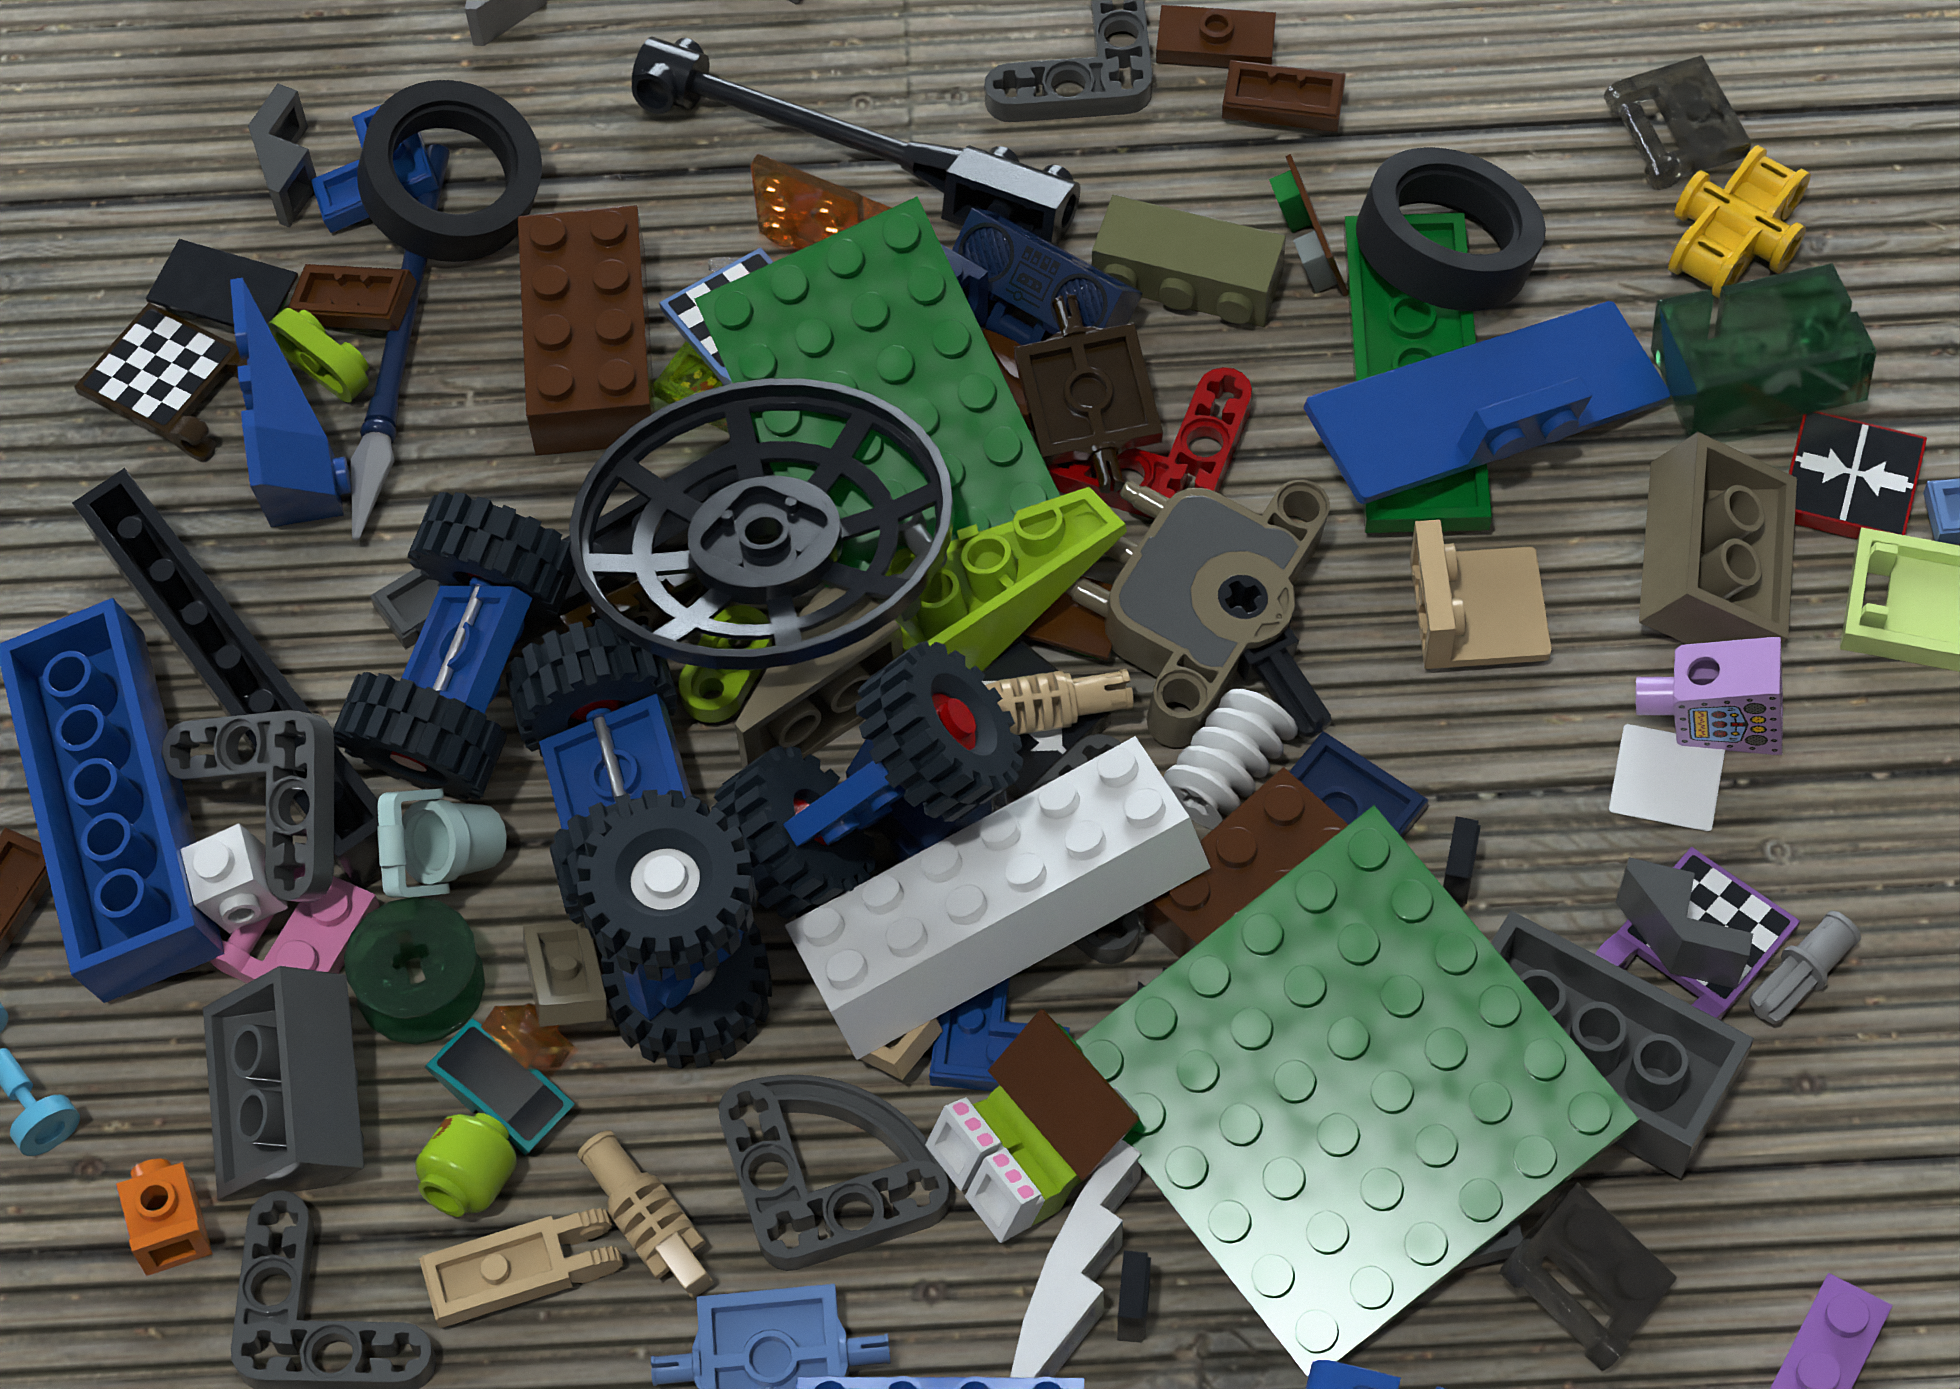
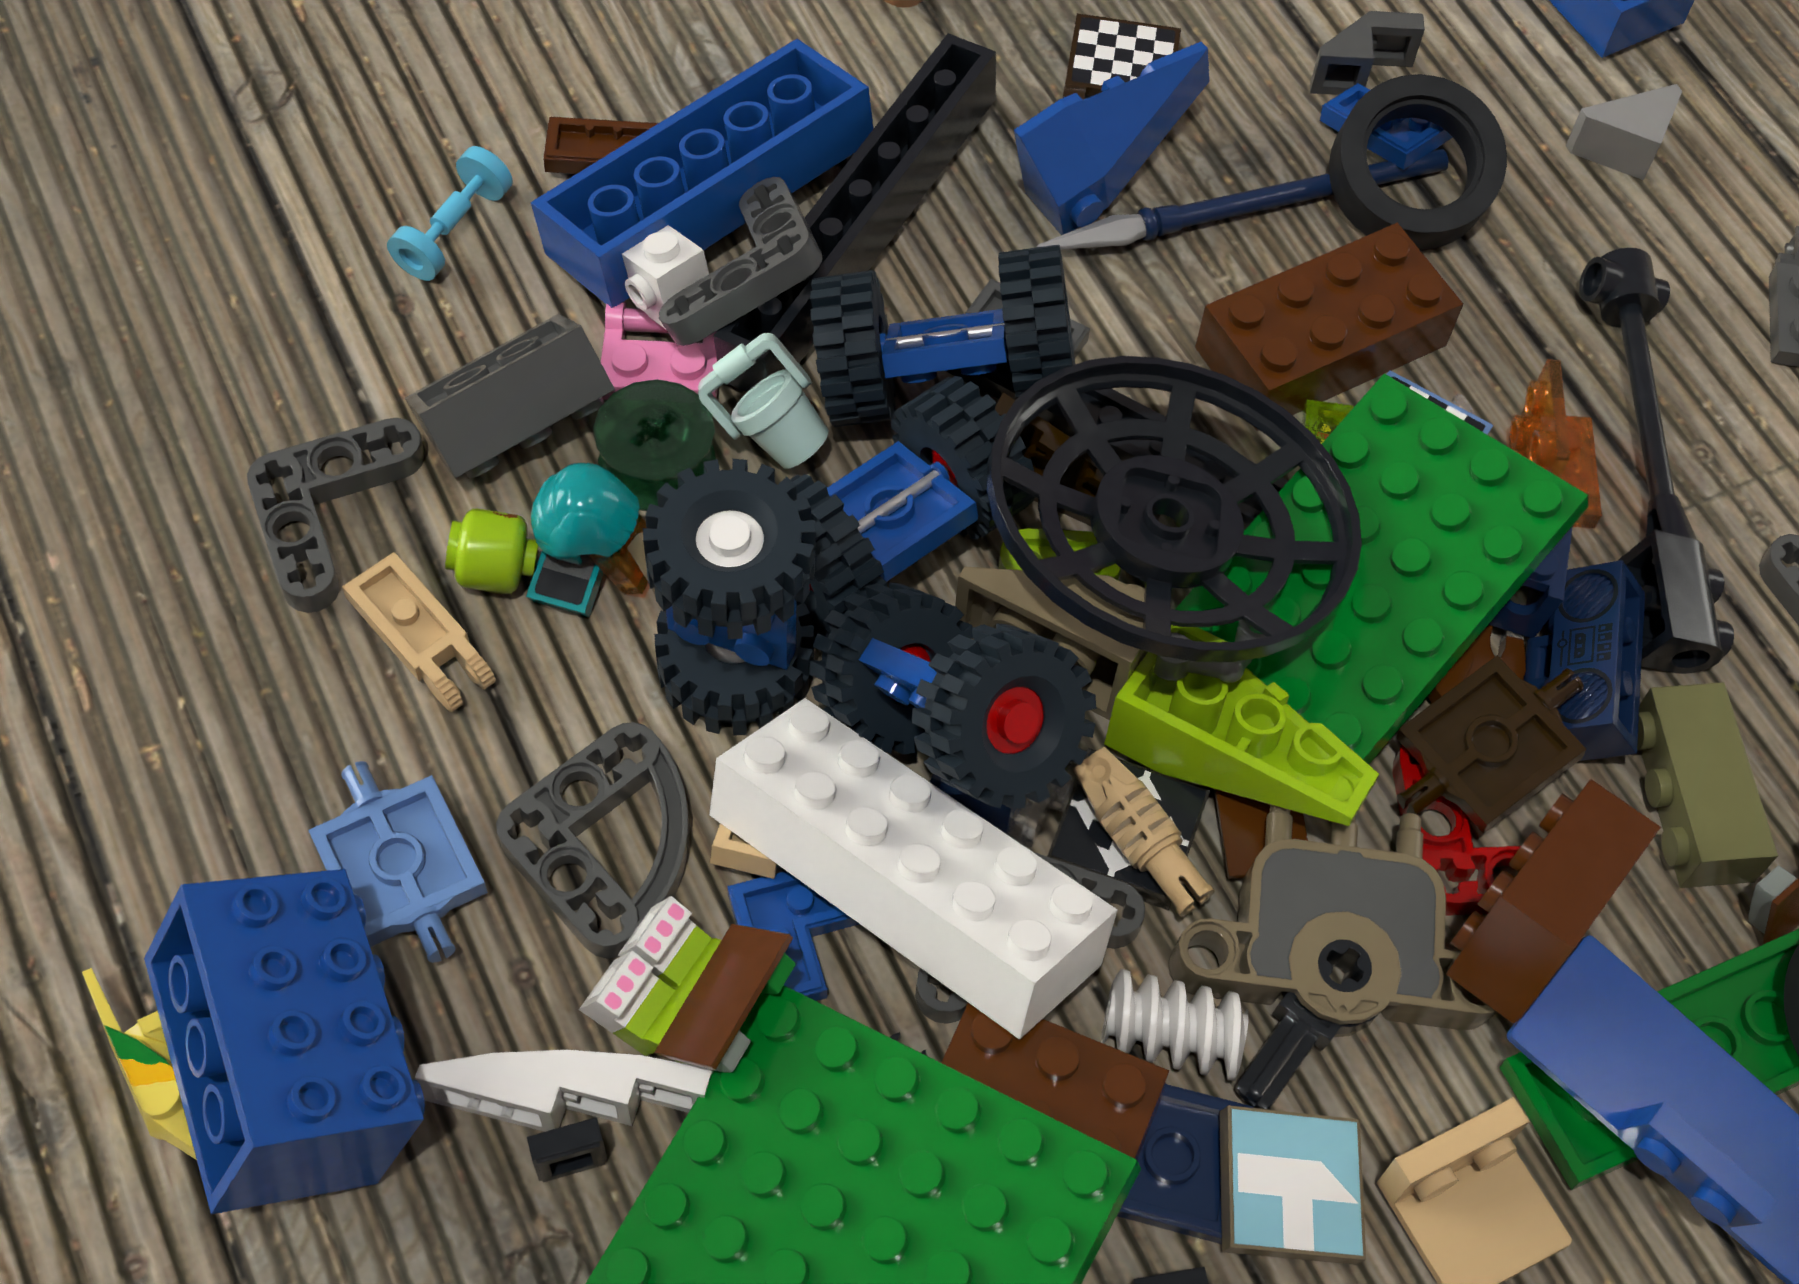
camera: 60 degrees right, 0 degrees up
orange brick [116,1158,213,1276] -> none
black piece [146,239,298,327] -> none
lime plate [267,308,369,402] -> none
reddish brown plate [288,264,417,331] -> none
tan hinge [577,1130,714,1299] -> none
none -> teal hair [531,463,639,565]
none -> tile [1220,1105,1366,1265]
none -> reddish brown brick [1446,779,1661,1024]

